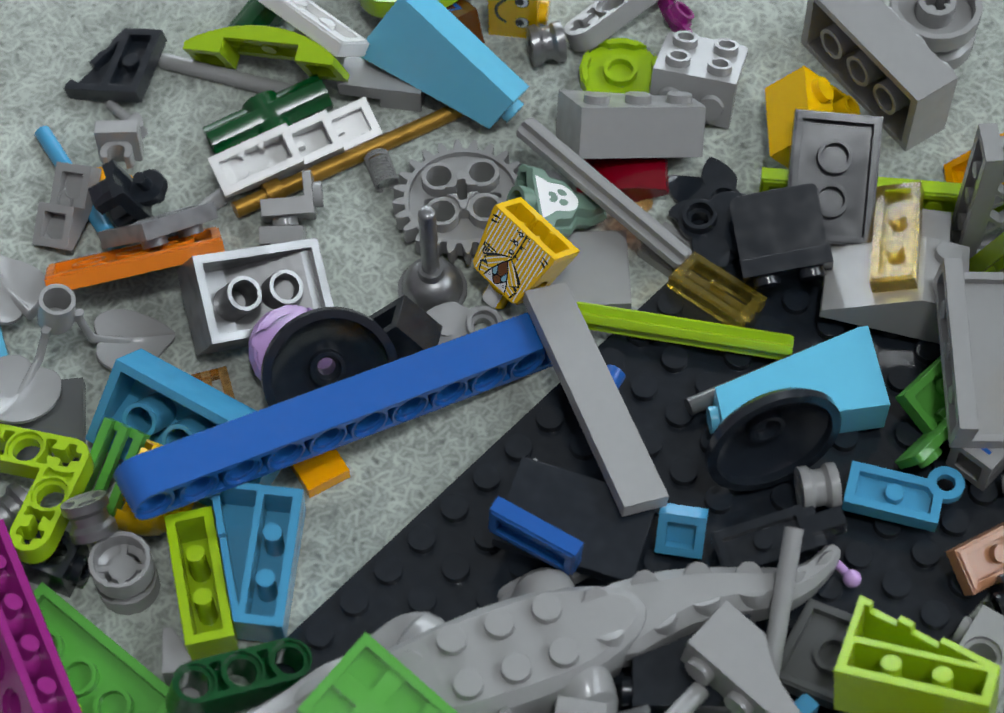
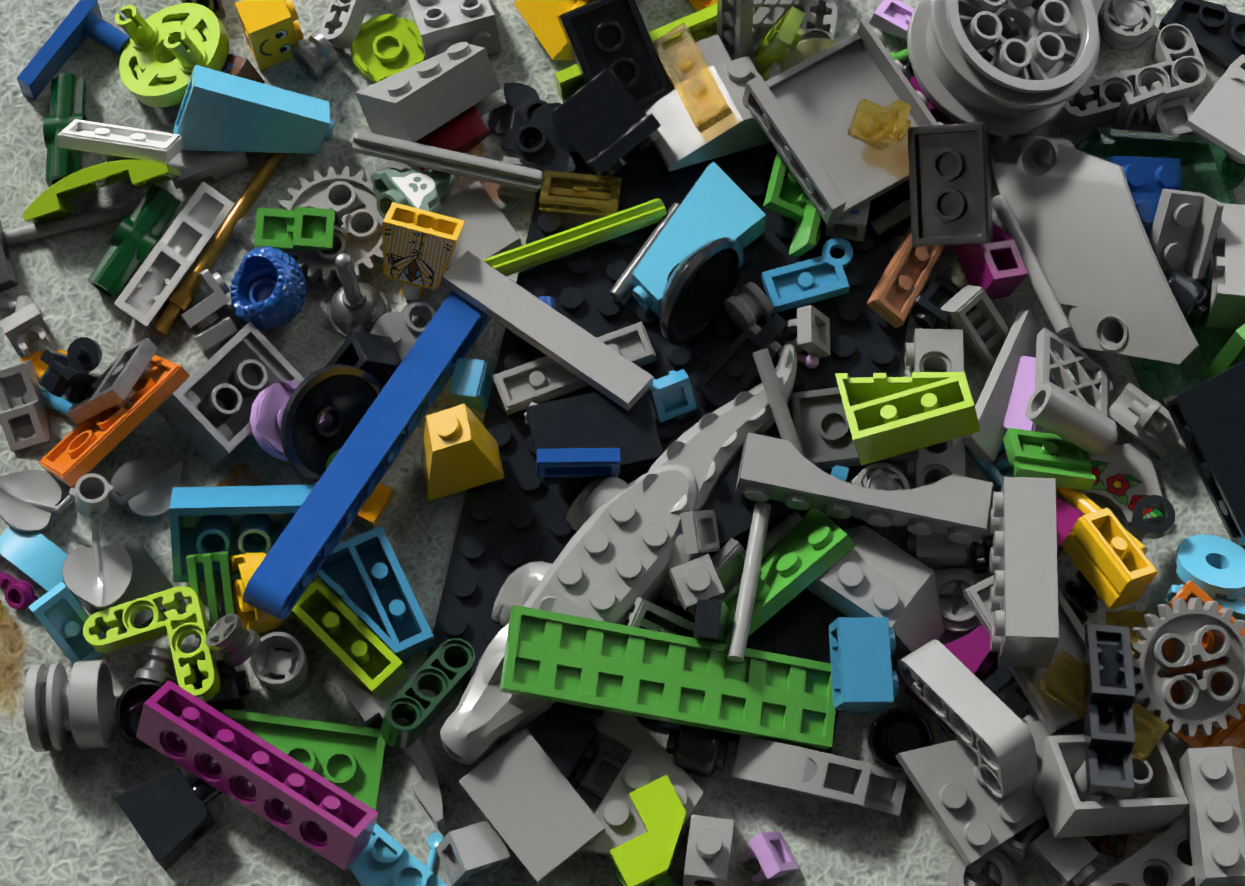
camera: 30 degrees left, 10 degrees up
none -> blue hair [230,246,307,331]
none -> bright green slope [254,207,336,251]
none -> yellow slope [421,403,505,501]
none -> dark azure slope [449,358,494,412]
none -> light grey tile [493,321,656,415]
none -> light grey tile [680,510,720,555]
none -> light grey tile [785,305,830,358]

